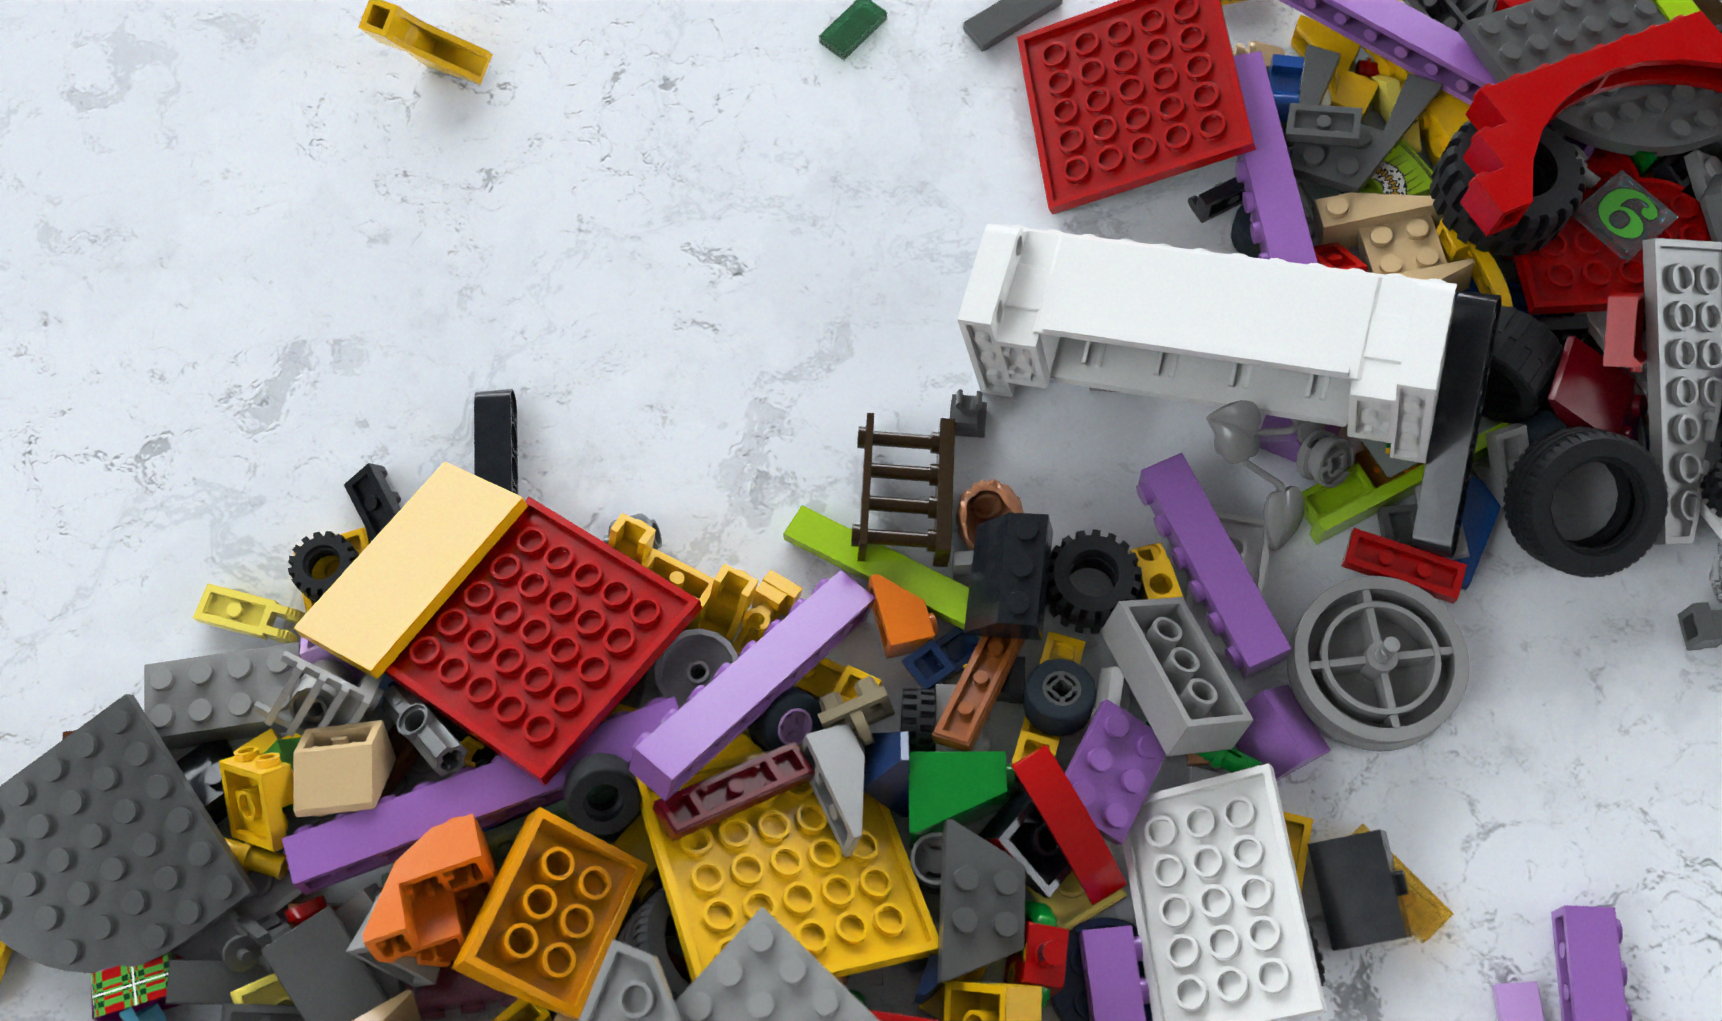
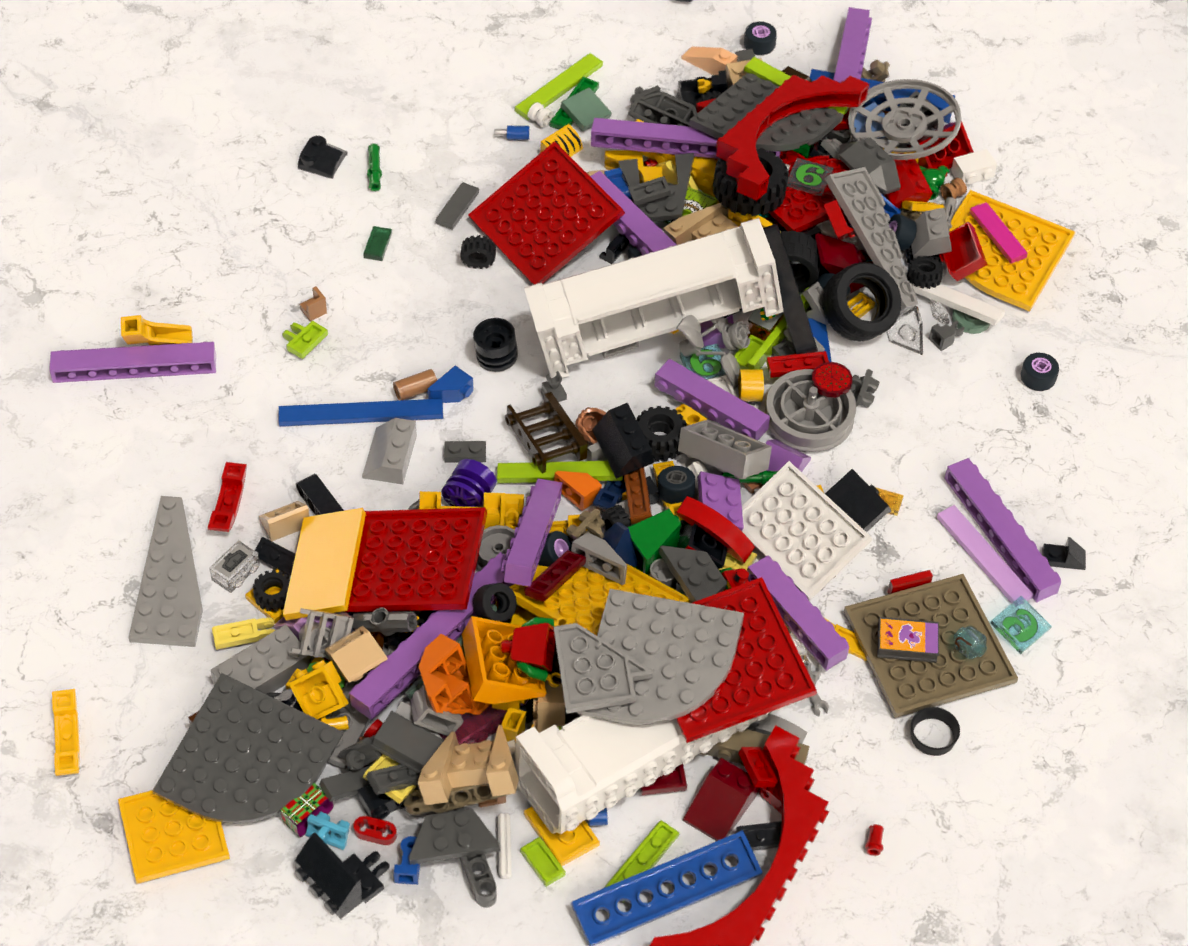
camera: 35 degrees left, 15 degrees down
none -> medium lavender brick [50,342,216,383]
none -> light grey wing [129,496,203,647]
none -> red slope [208,462,247,532]
none -> clear brick [209,540,260,593]
none -> tan slope [259,501,309,541]
none -> blue tile [279,399,443,427]
none -> lime hinge [282,321,328,359]
none -> medium nougat panel [300,286,327,321]
none -> light grey slope [362,418,417,485]
none -> medium nougat pin [393,369,437,400]
none -> blue slope [427,365,474,403]
none -> dark purple wheel [442,459,497,507]
none -> dark grey plate [444,441,486,463]
none -> black tyre [460,235,496,269]
none -> black wheel [473,318,518,372]
none -> red torso [501,617,567,688]
none -> tile [680,343,727,380]
none -> yellow piece [738,369,764,402]
none -> tile [812,362,852,398]
none -> yellow tile [847,292,875,318]
none -> dark grey hips [851,369,880,408]
none -> clear slope [886,306,923,355]

